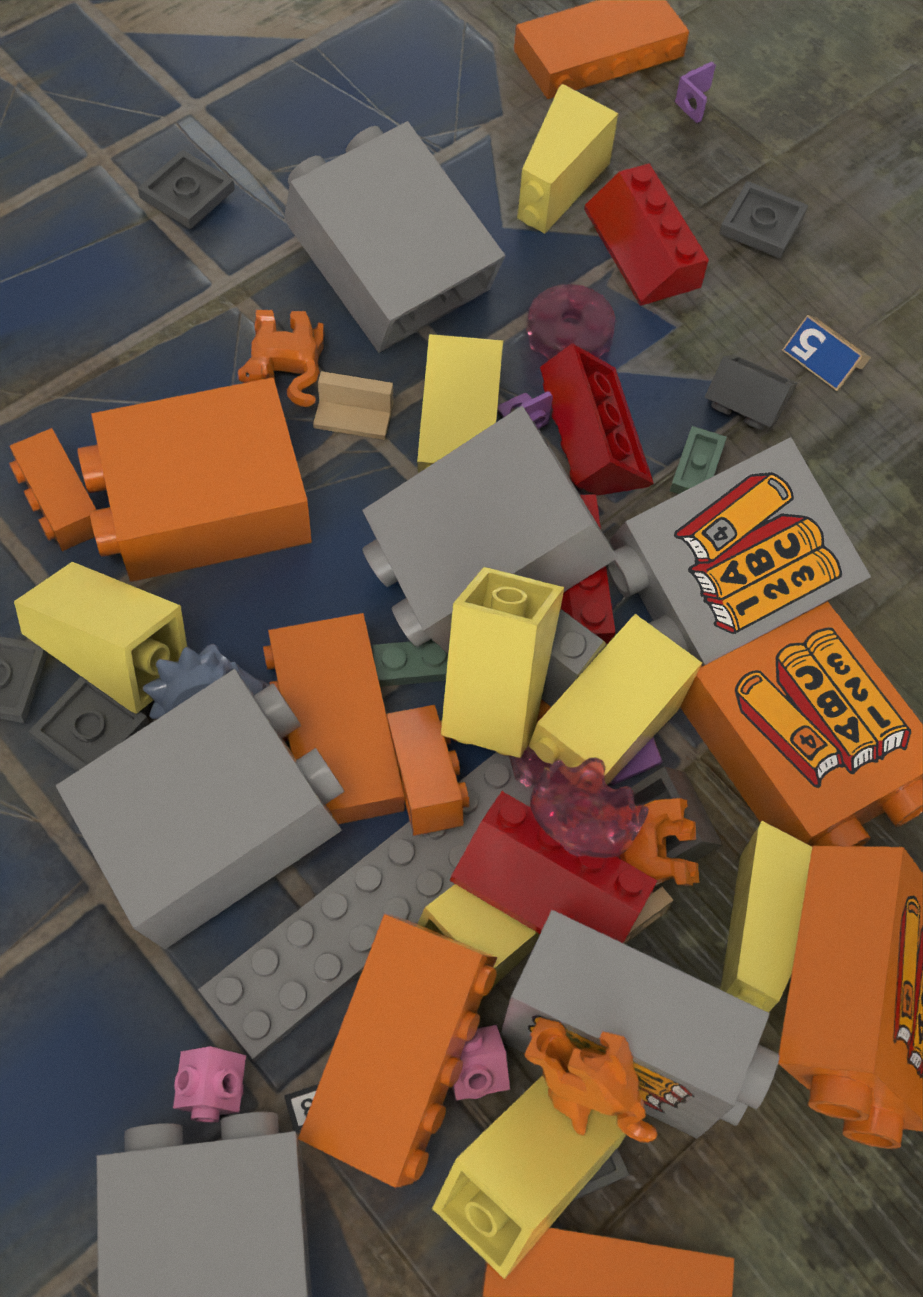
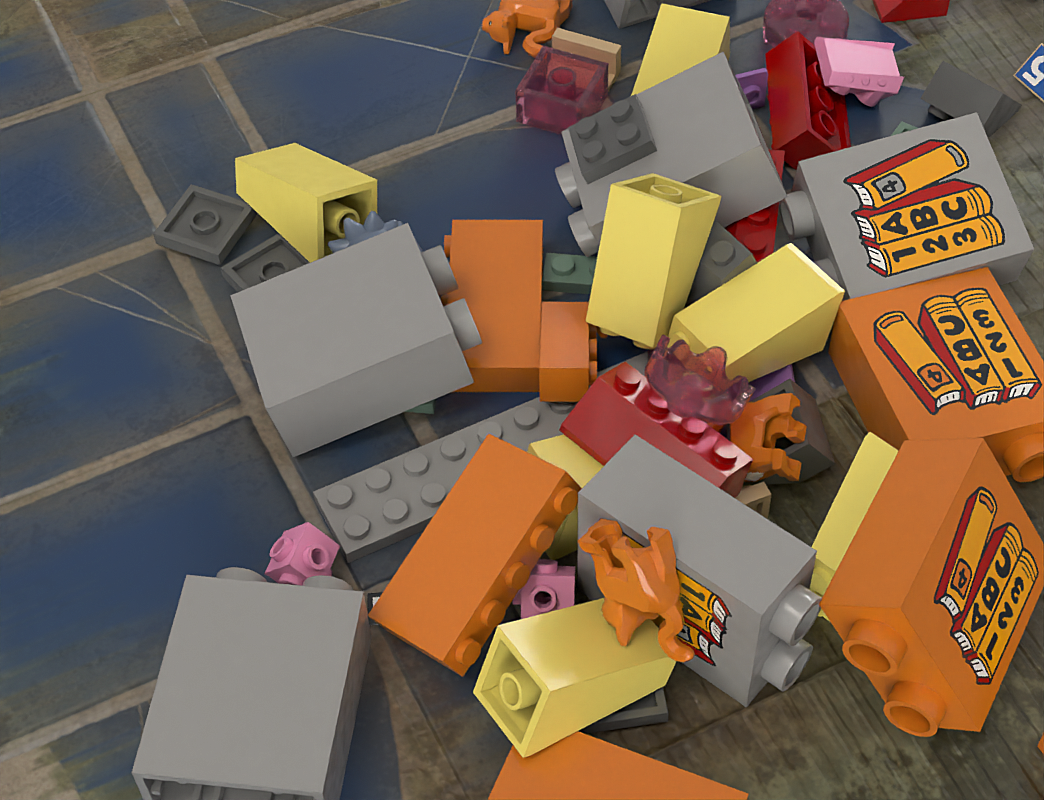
camera: 20 degrees right, 10 degrees down
orange brick [9,428,96,551] -> none
orange brick [78,377,312,582] -> none
none -> clear pink brick [515,46,609,135]
none -> dark grey plate [568,94,657,184]
none -> bright pink slope [814,37,904,107]

